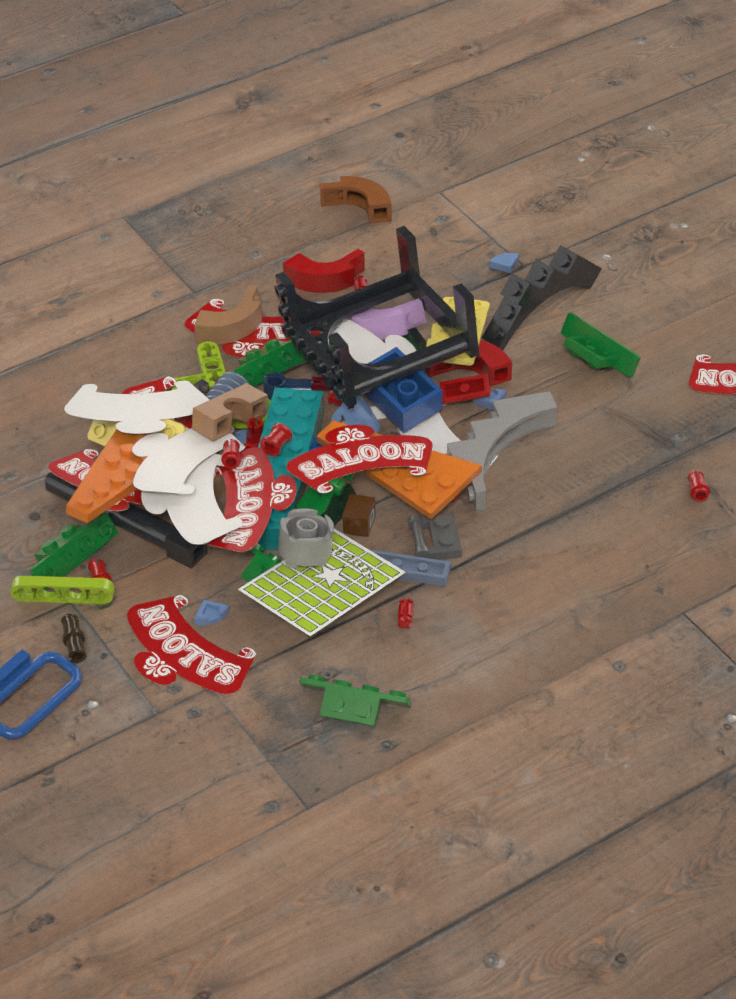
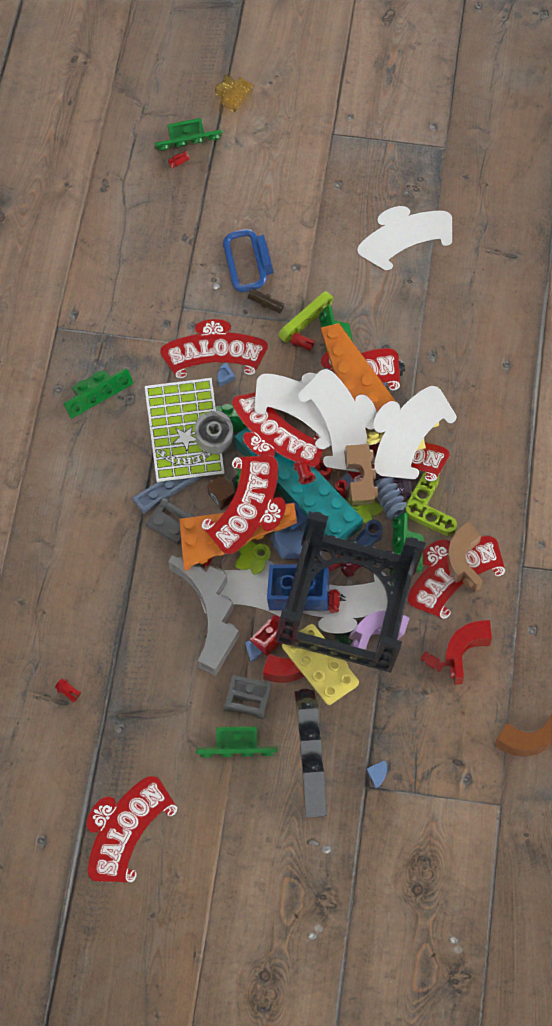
camera: 130 degrees right, 20 degrees up
red pin [221,439,242,469] -> none
red piece [397,598,414,629] -> none
none -> dark grey plate [224,675,272,719]

